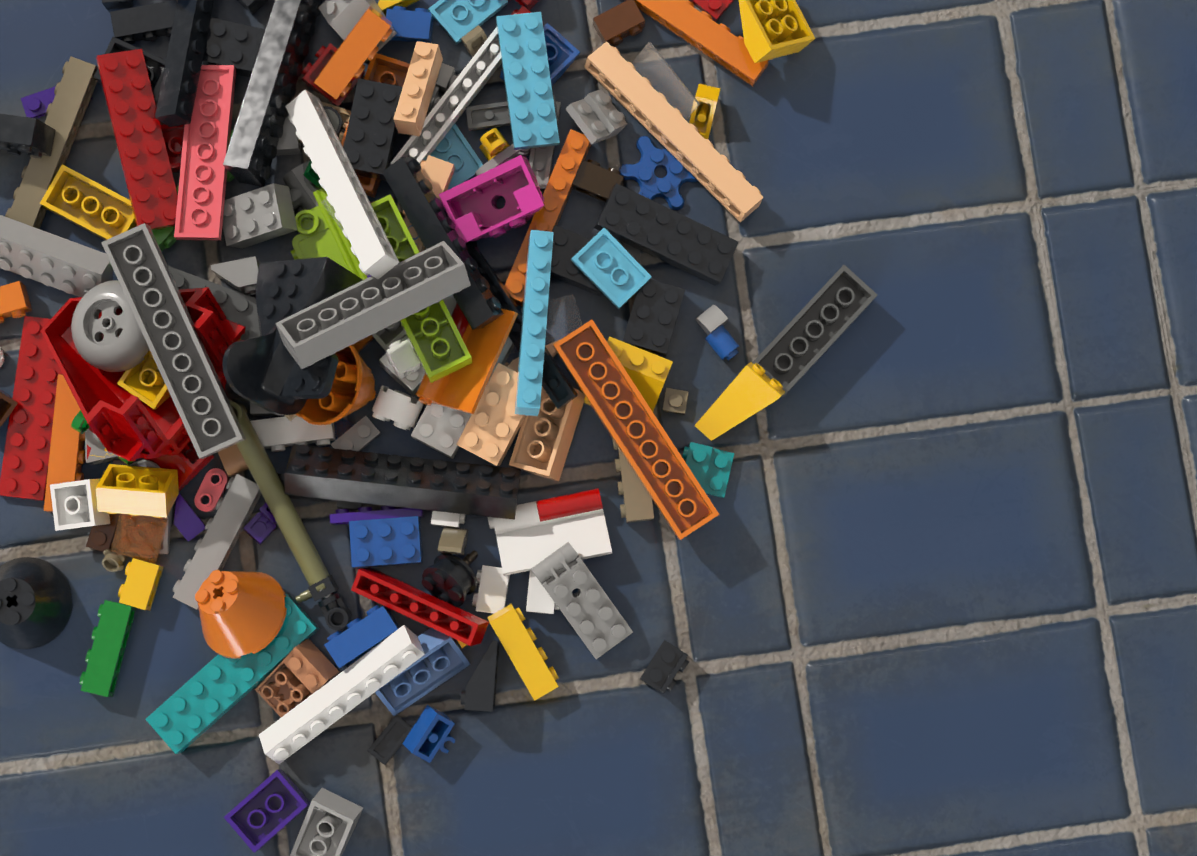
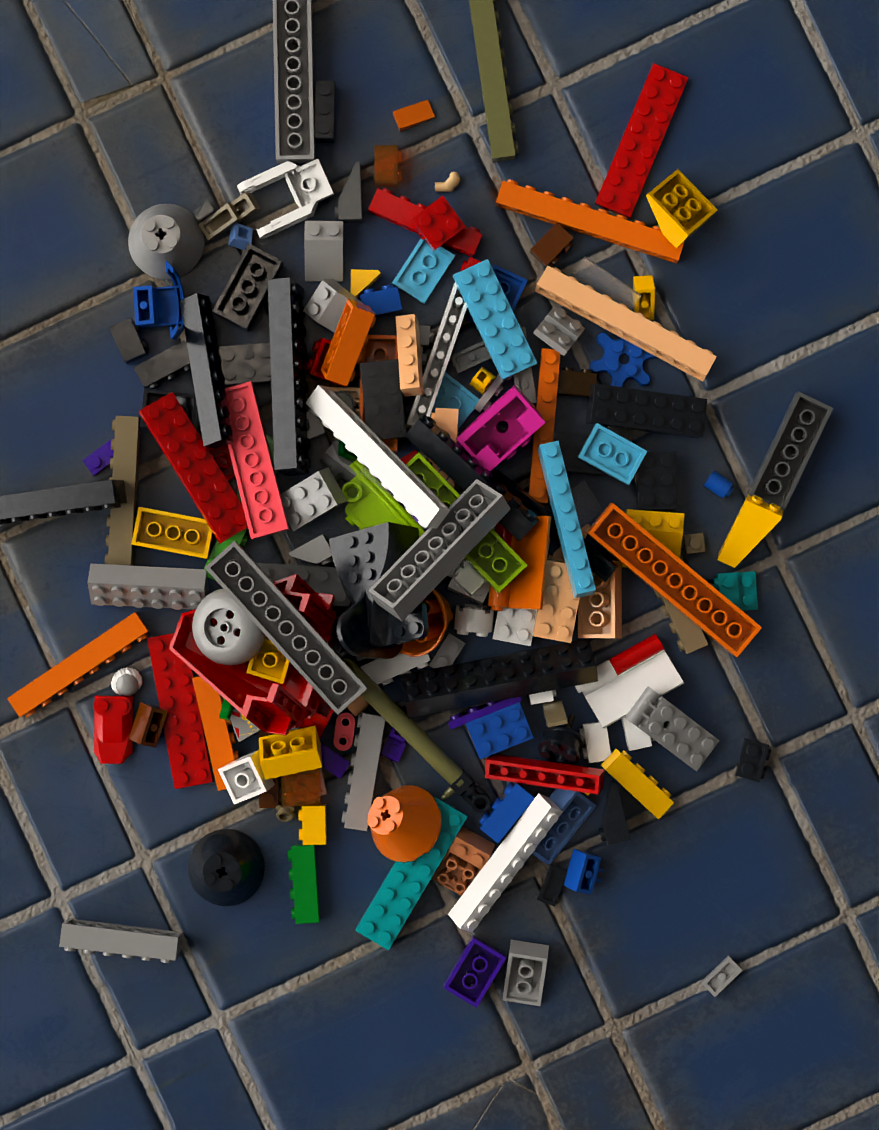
camera: 10 degrees left, 5 degrees up
dark tan plate [461,25,488,57] -> none
light grey brick [695,305,728,335] -> none

